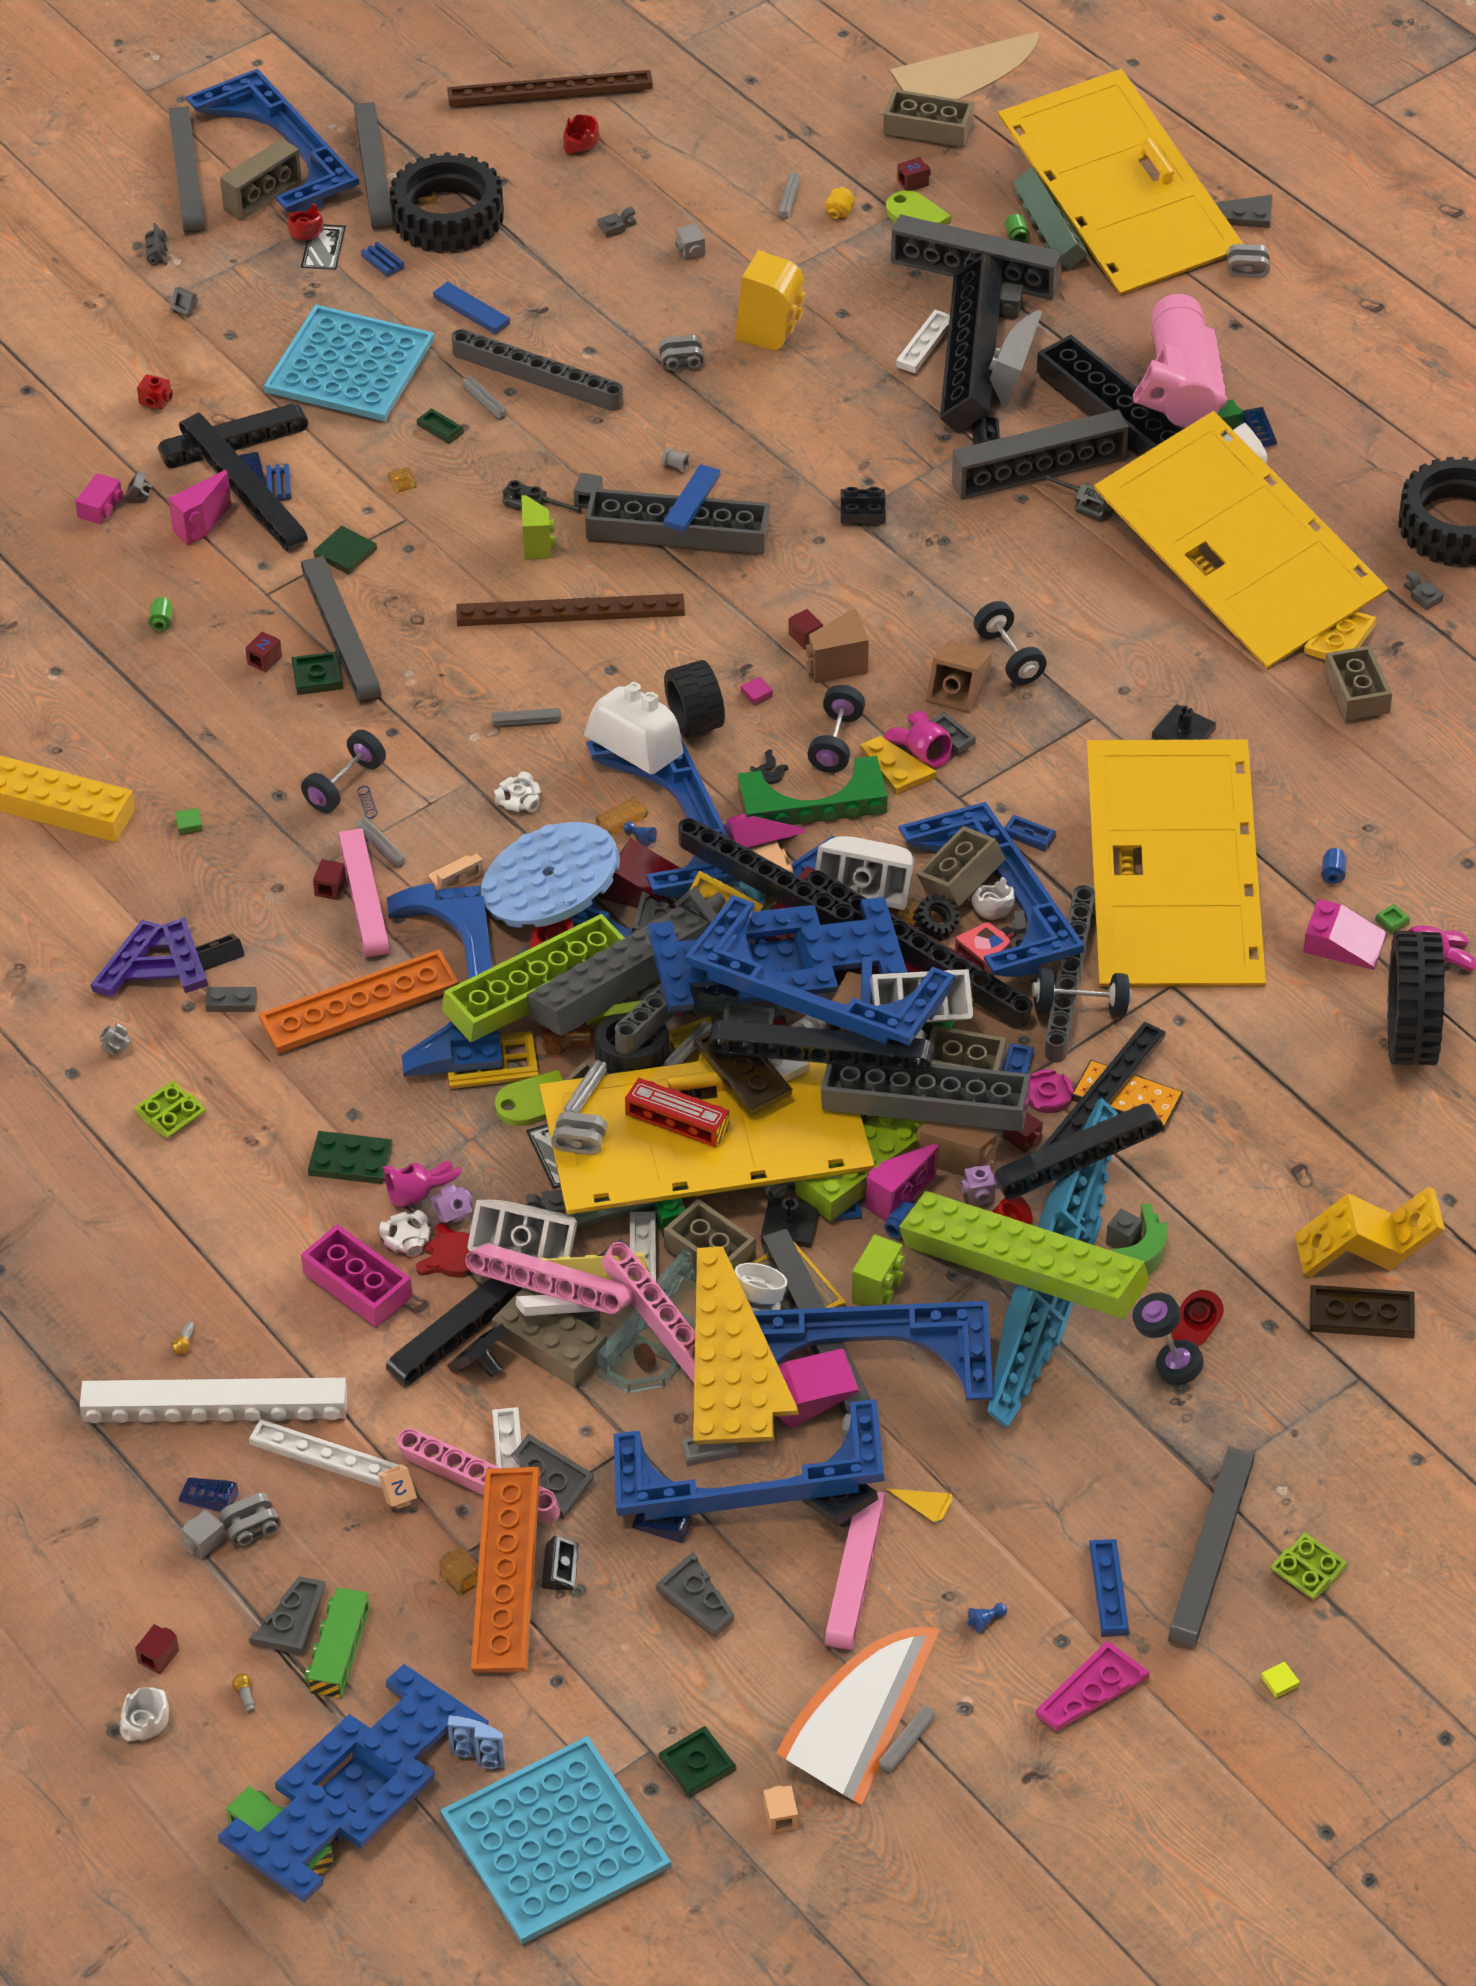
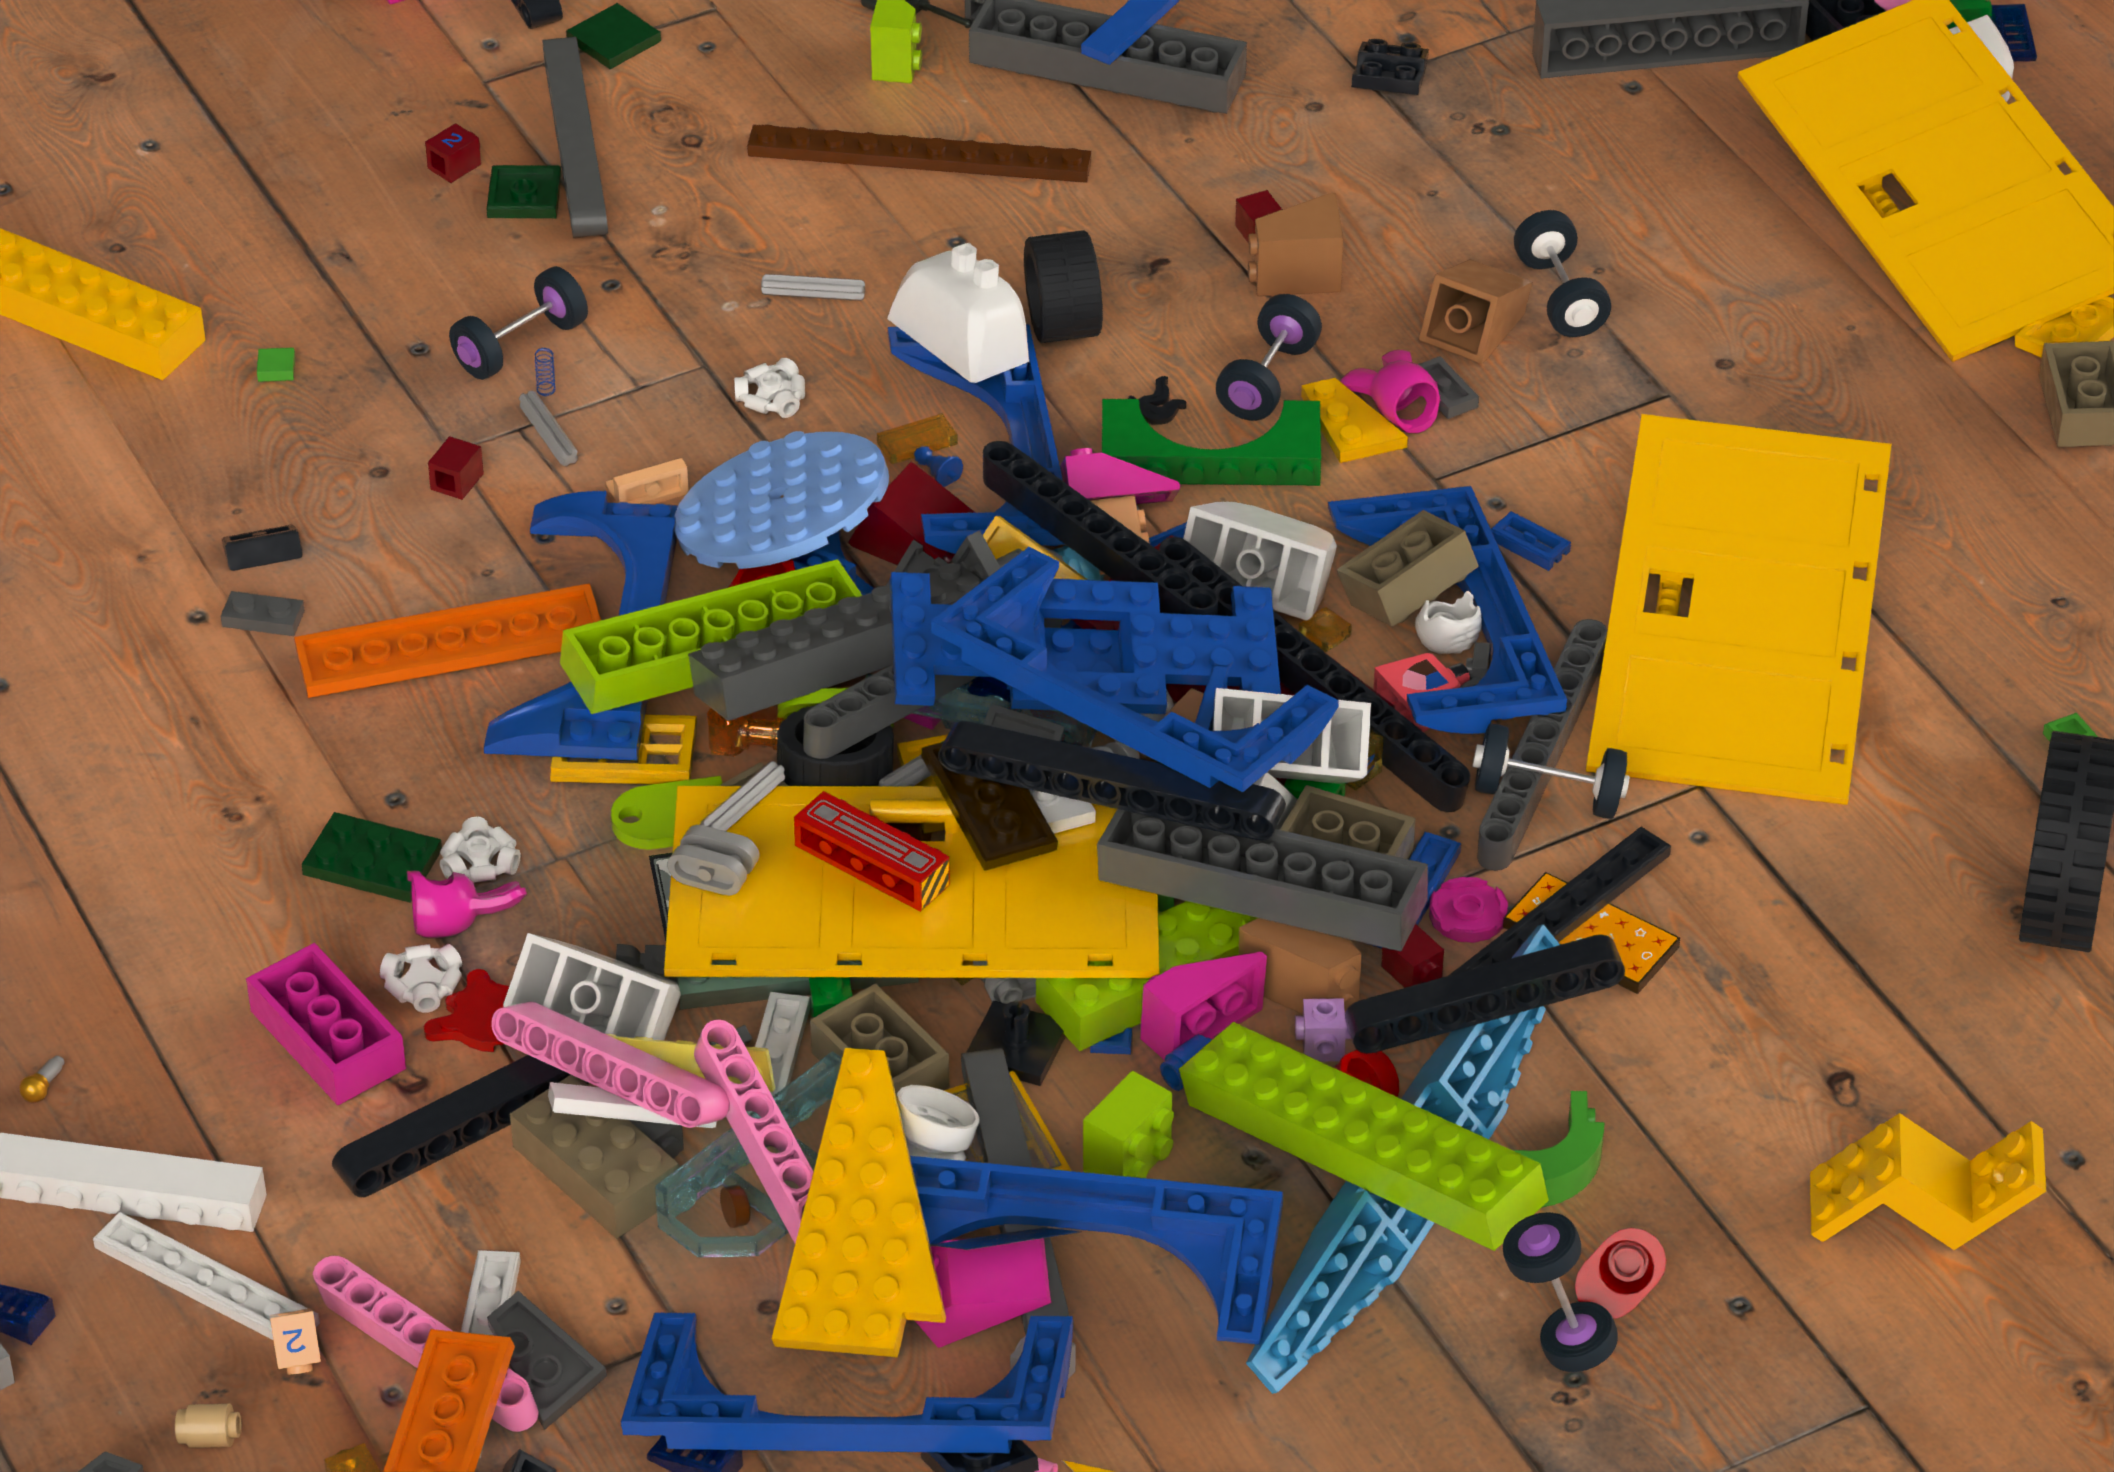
camera: 10 degrees right, 5 degrees down
dark purple plate [90,917,208,997] -> none
light grey gear [99,1023,130,1055] -> none
lime slope [134,1080,206,1139] -> none
bright green brick [148,597,173,631] -> none
light grey brick [219,1493,281,1546] -> none
bright pink beam [338,828,390,958] -> none
lavender brick [430,1184,473,1223] -> none
black tile [447,1323,508,1378] -> none
light grey tile [681,1437,739,1466] -> none
dark pink tile [741,677,773,705] -> none
black tyre [913,894,960,941] -> none
pearl dark grey piece [1044,474,1114,521] -> none
dark grey brick [1106,1209,1143,1249] -> none
black tile [1152,704,1216,740] -> none
dark pink slope [1303,899,1386,970] -> none
dark brown tile [1309,1285,1415,1338] -> none
blue brick [1321,848,1347,884] -> none
none -> tan brick [175,1403,242,1448]
none -> white piece [440,817,521,883]
none -> black sticker [930,1227,1081,1250]

